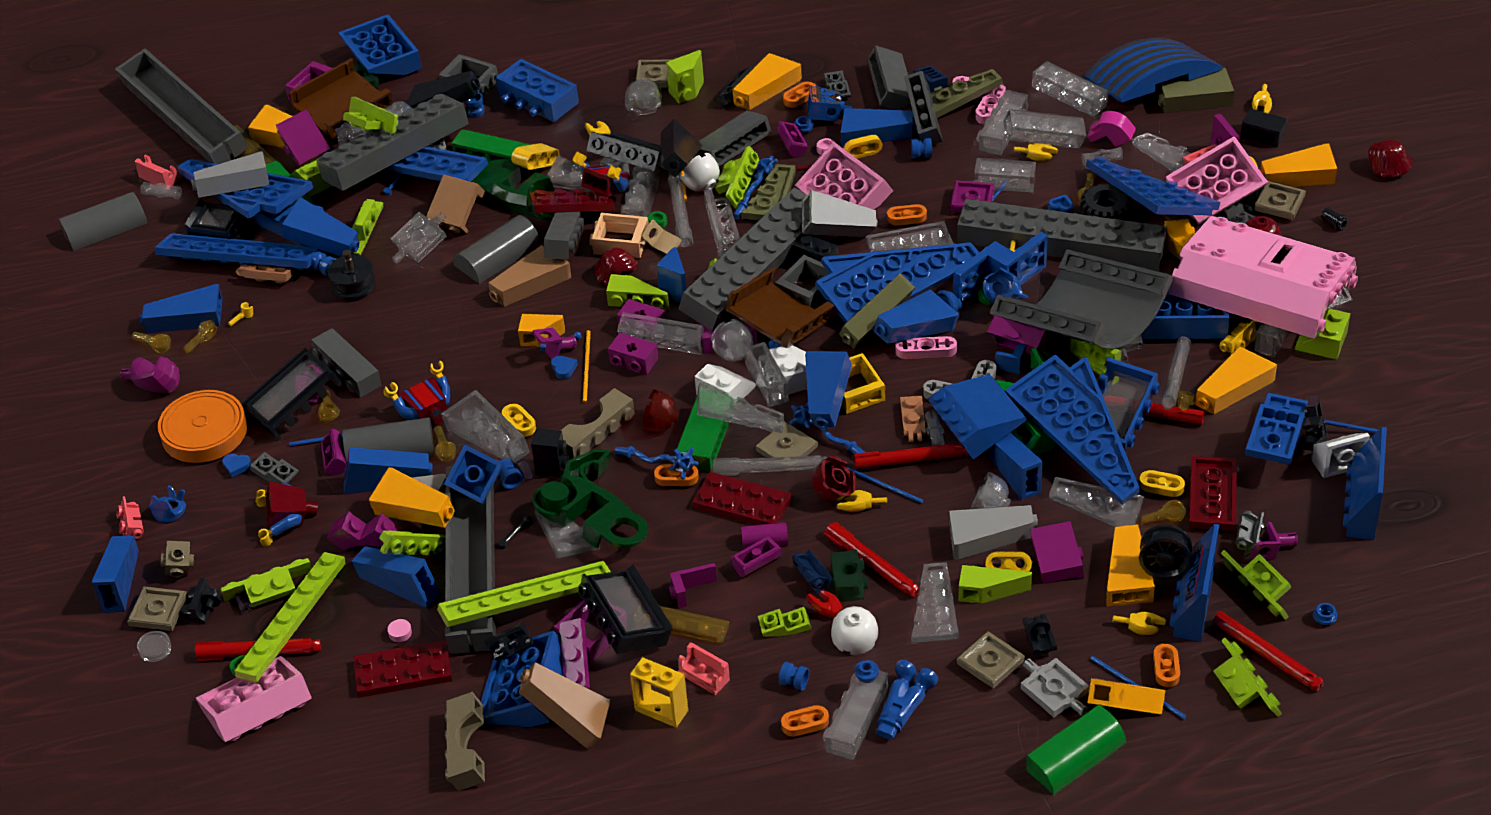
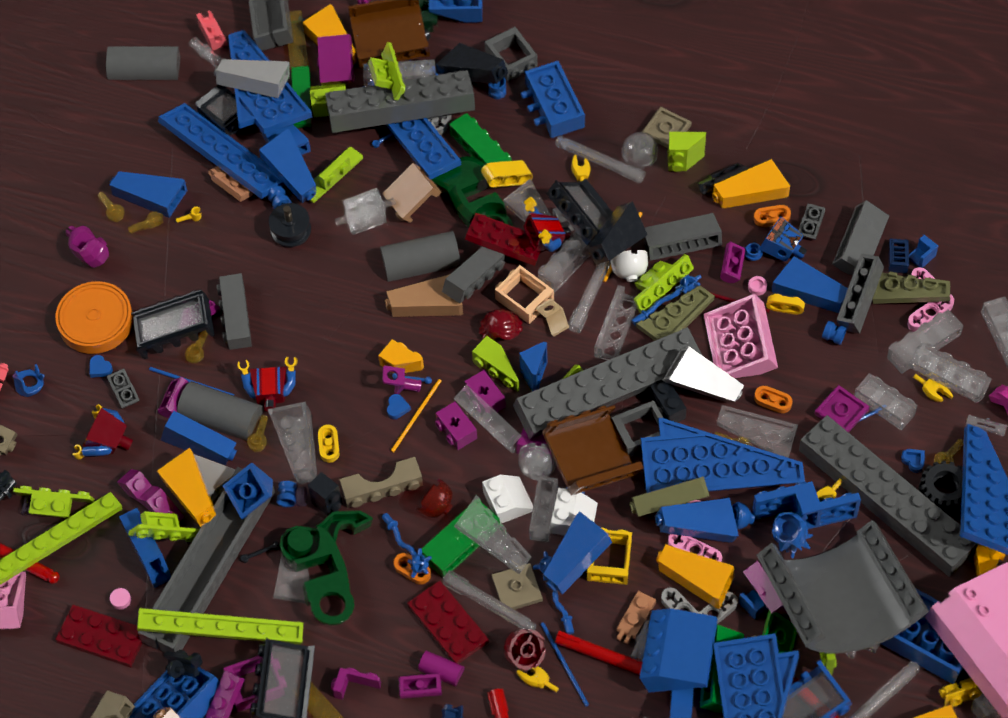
camera: 30 degrees right, 15 degrees up
green tile [648,211,667,230] -> none
none -> clear piece [555,136,646,183]
none -> light orange slope [656,544,734,609]
none -> blue panel [909,235,938,268]

